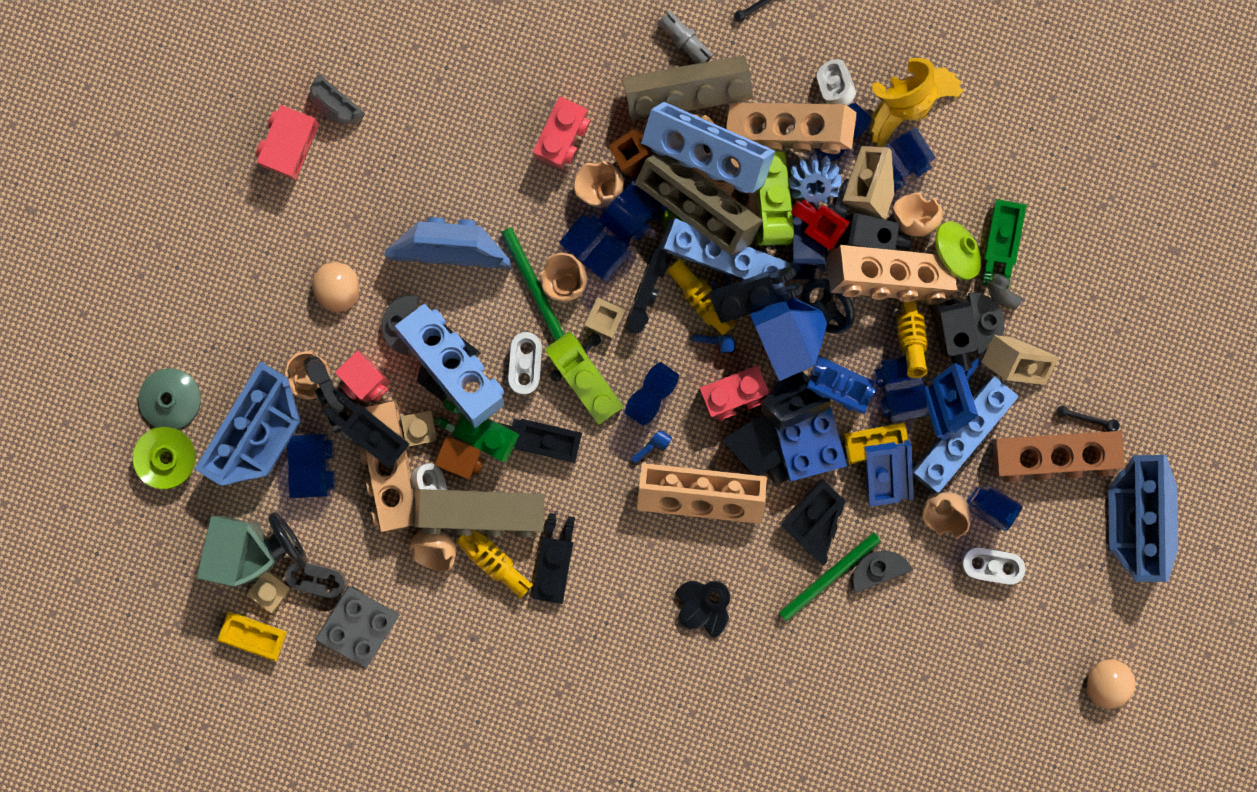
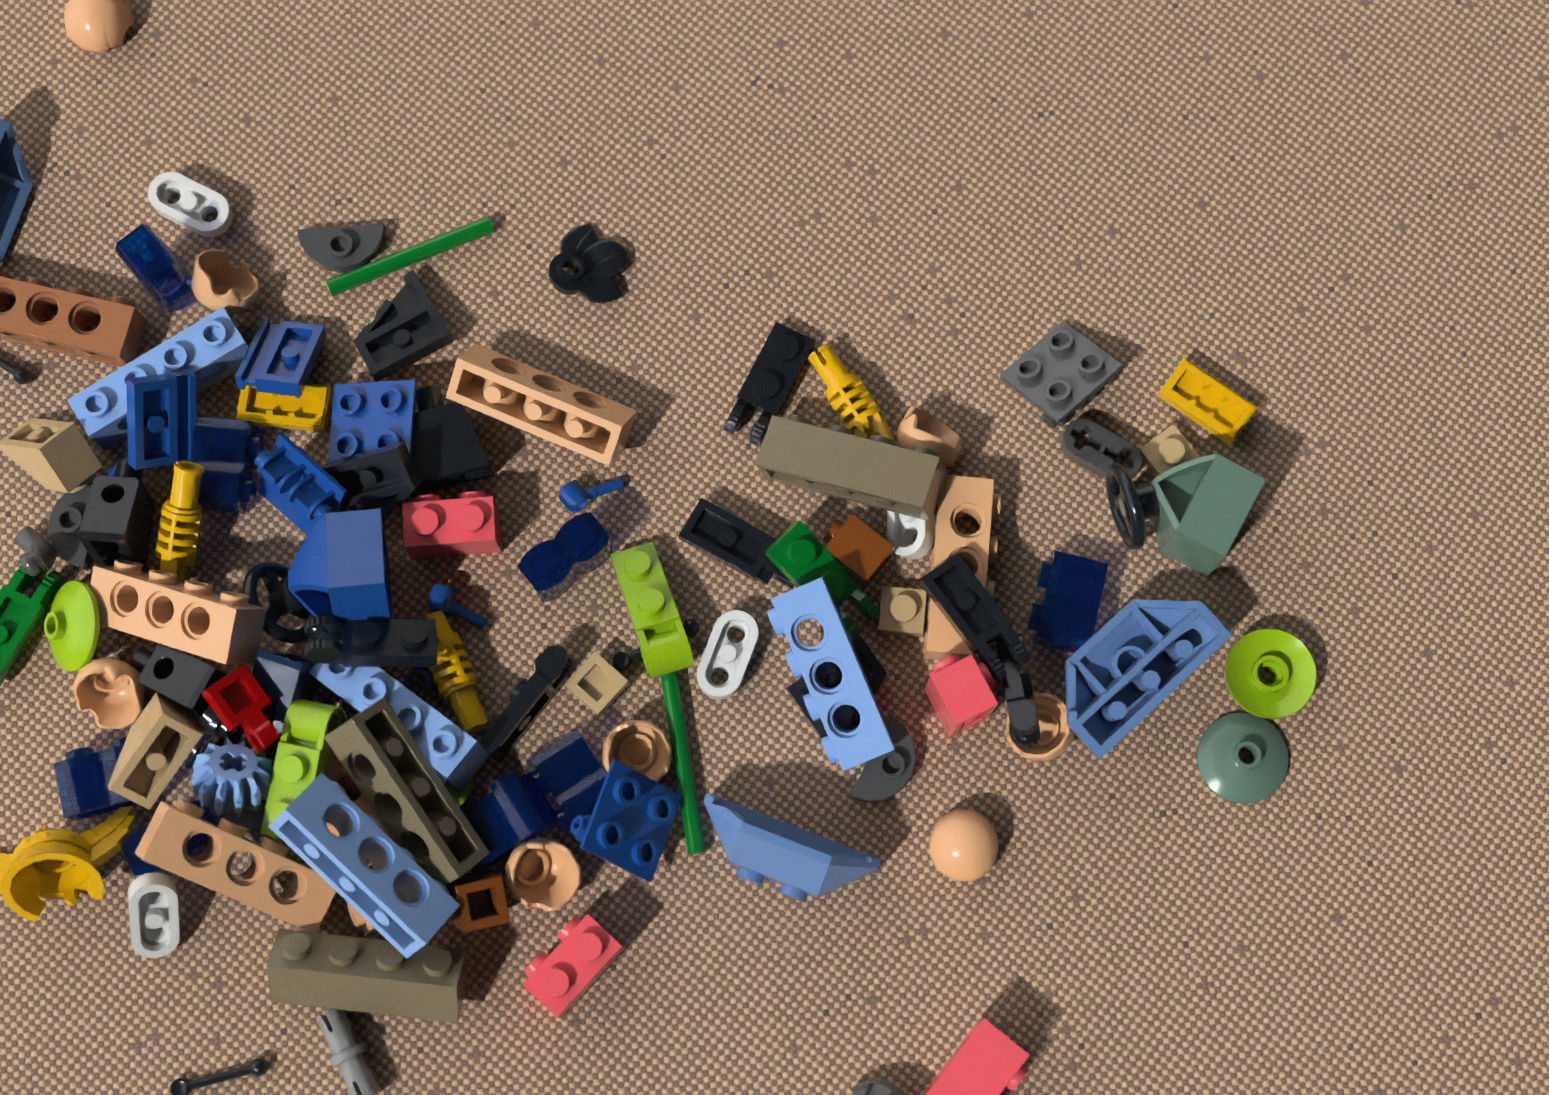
camera: 165 degrees left, 10 degrees down
none -> blue hinge [570,760,682,882]

